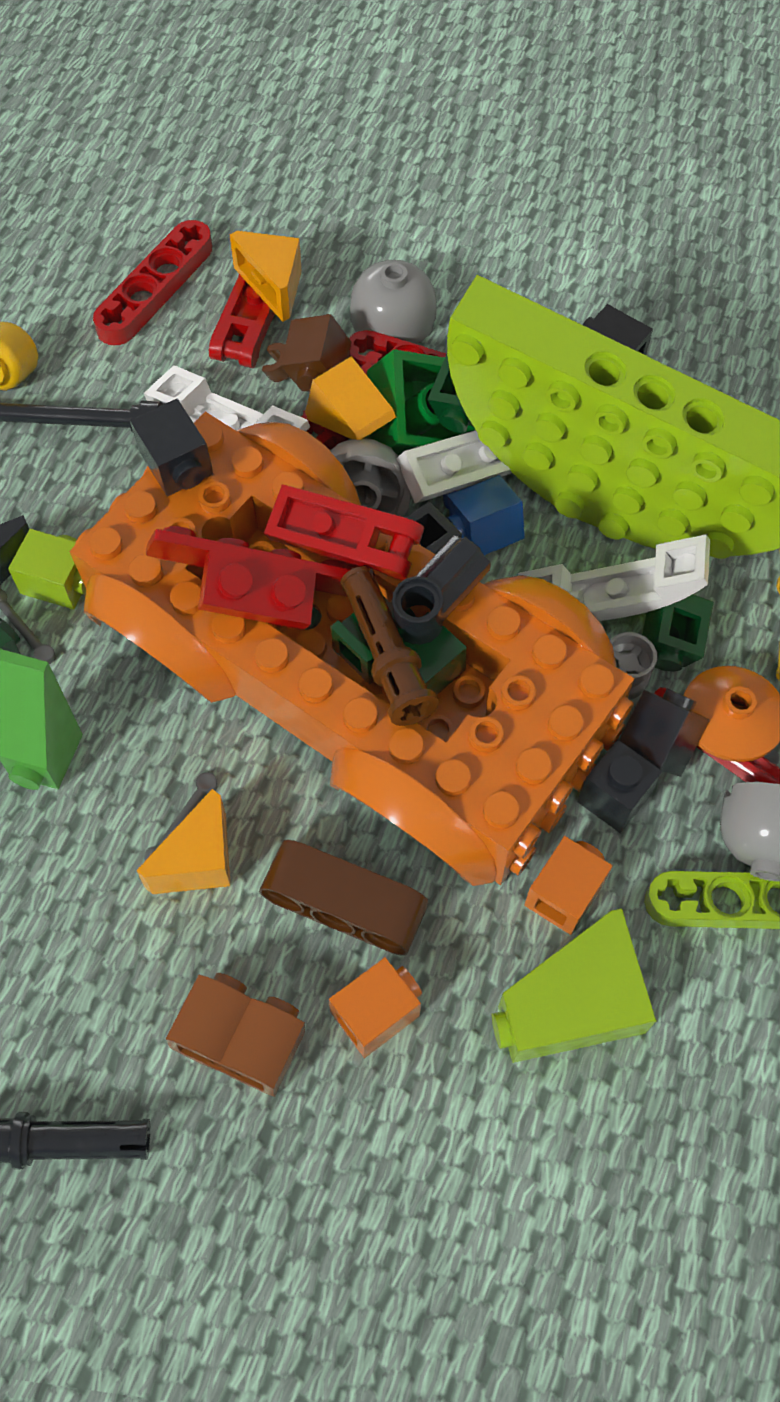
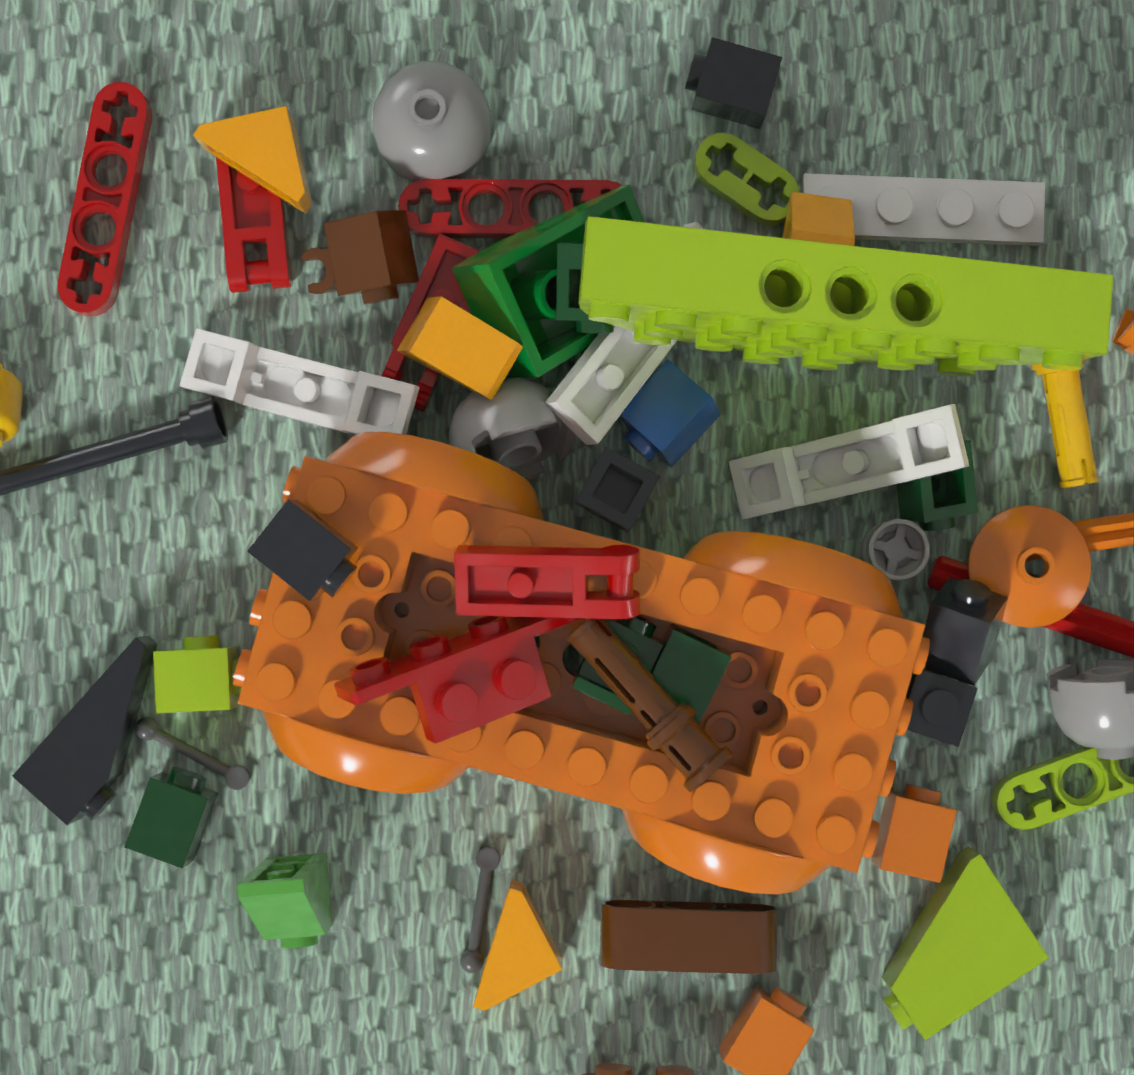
camera: 20 degrees left, 25 degrees up
black piece [392,535,491,645] -> none

